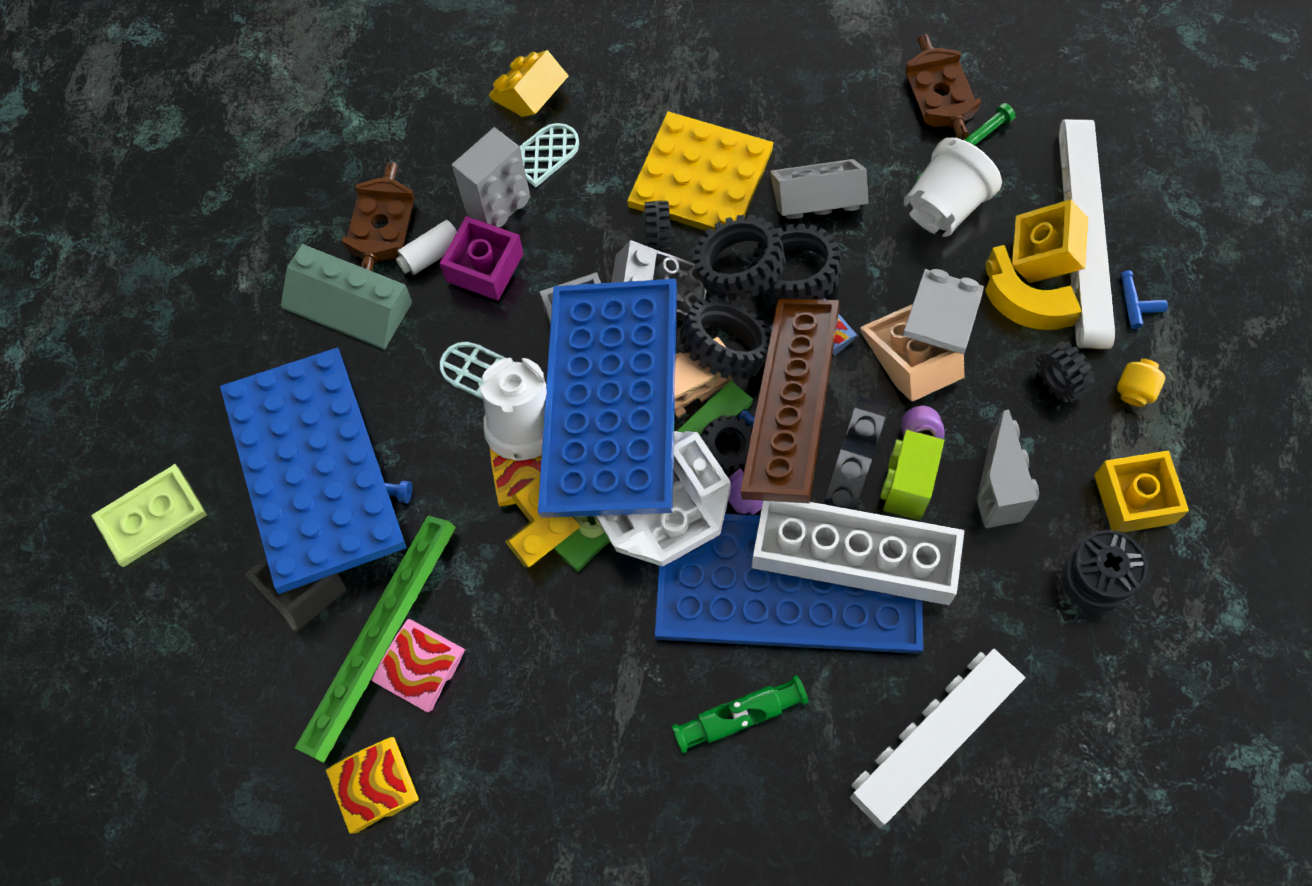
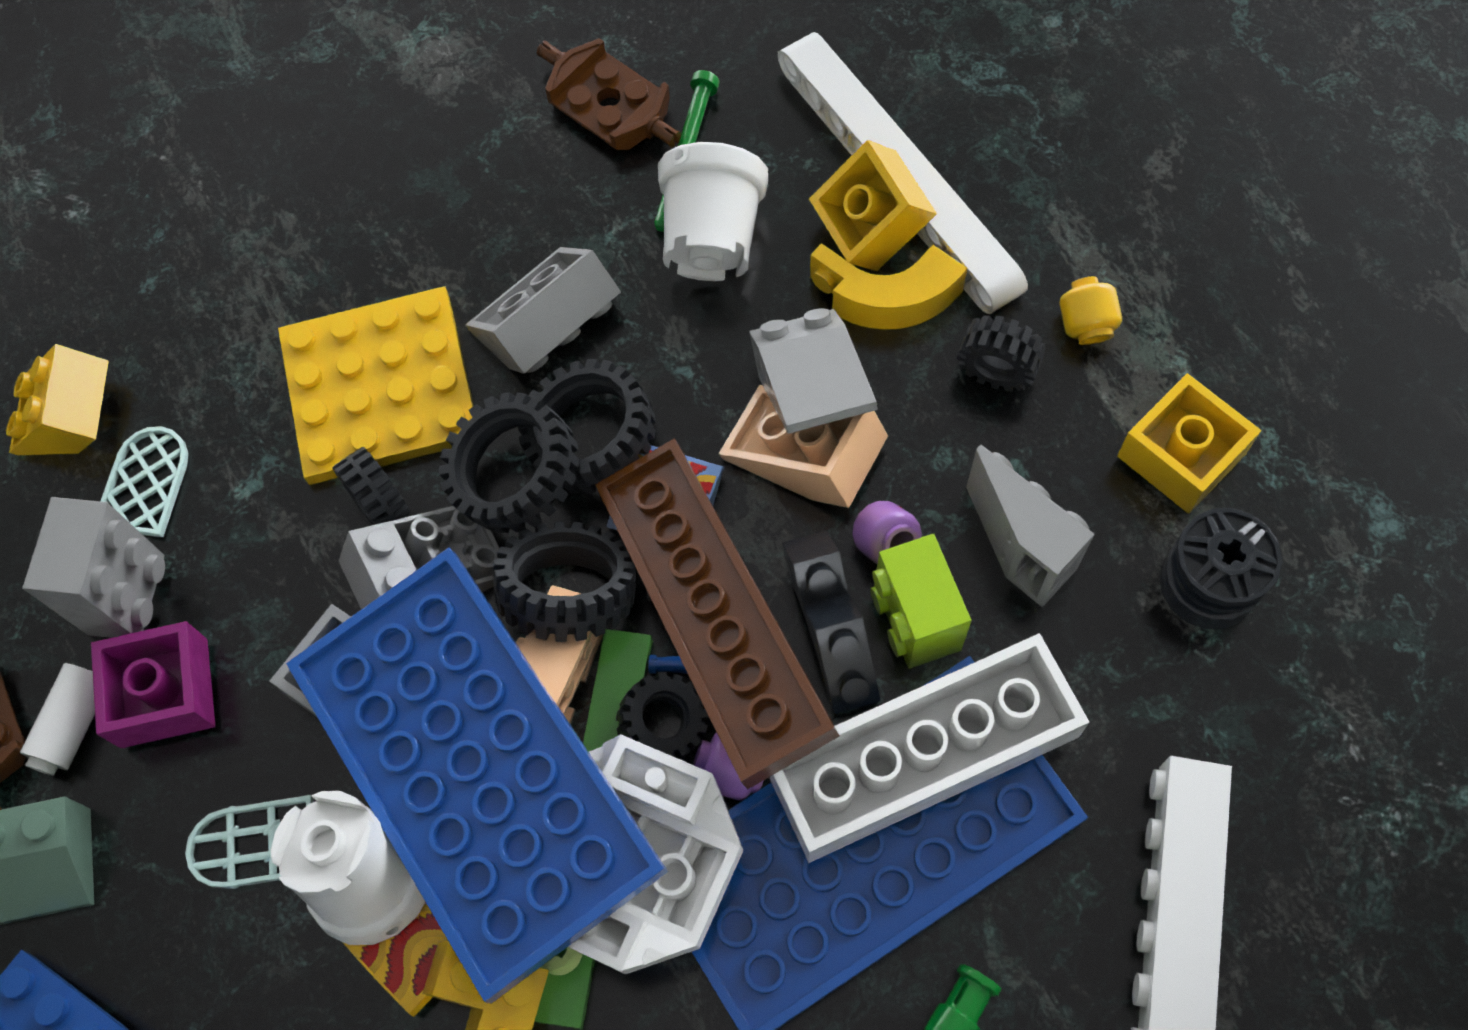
camera: 35 degrees left, 0 degrees up
blue piece [1120,270,1168,329] -> none

